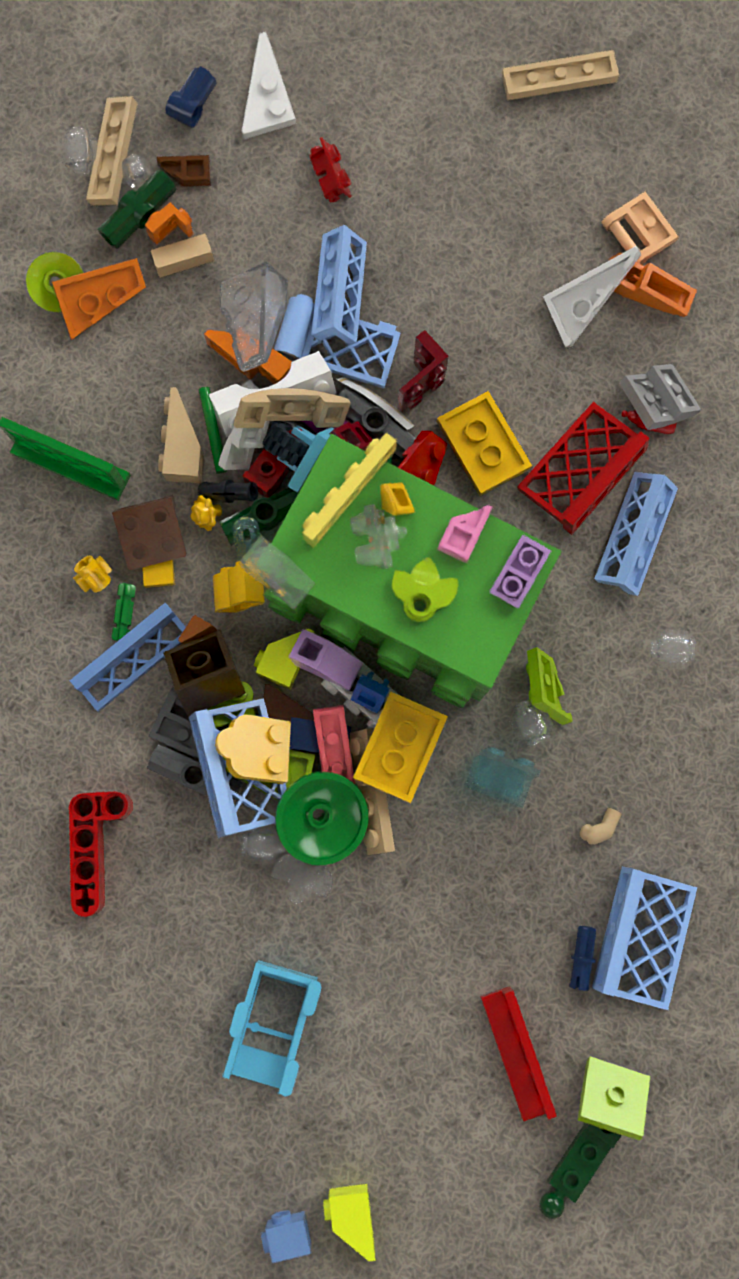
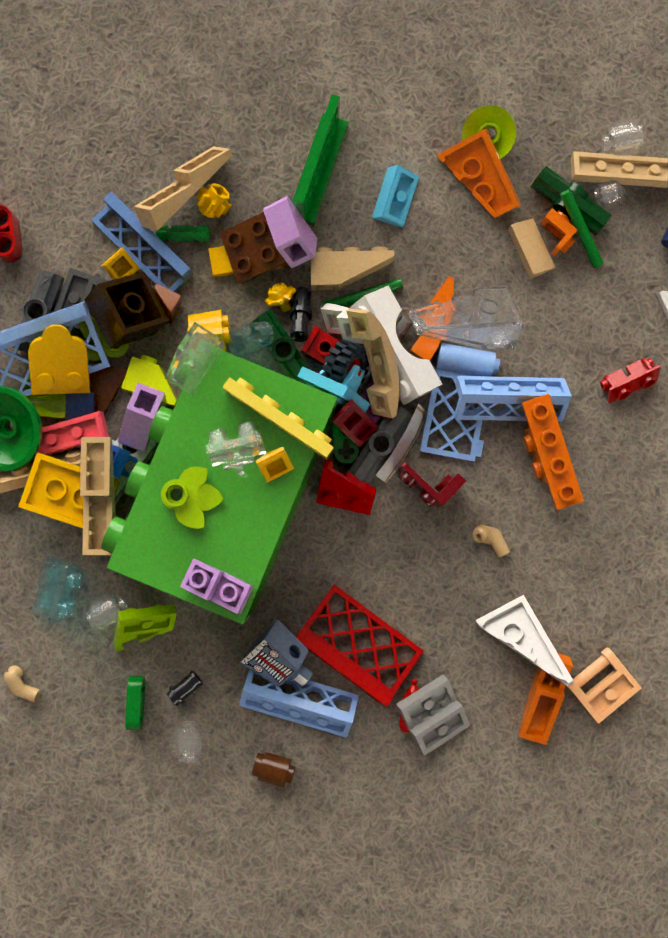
camera: 85 degrees right, 5 degrees up
reddish brown tile [156,155,211,187] -> none
yellow plate [436,391,532,496] -> none
bright pink tile [437,505,493,563] -> none
none -> tan slope [80,437,116,555]
none -> yellow slope [101,247,140,280]
none -> green beam [125,676,146,730]
none -> tan slope [134,146,232,231]
none -> black pin [166,670,204,706]
none -> sand blue torso [240,620,313,686]
none -> reddish brown brick [252,752,296,788]
none -> lavender slope [263,196,317,269]
none -> medium azure slope [372,165,419,228]
none -> tan arm [472,525,510,558]
none -> orange bracket [521,394,584,510]
none -> green bar [560,189,603,268]

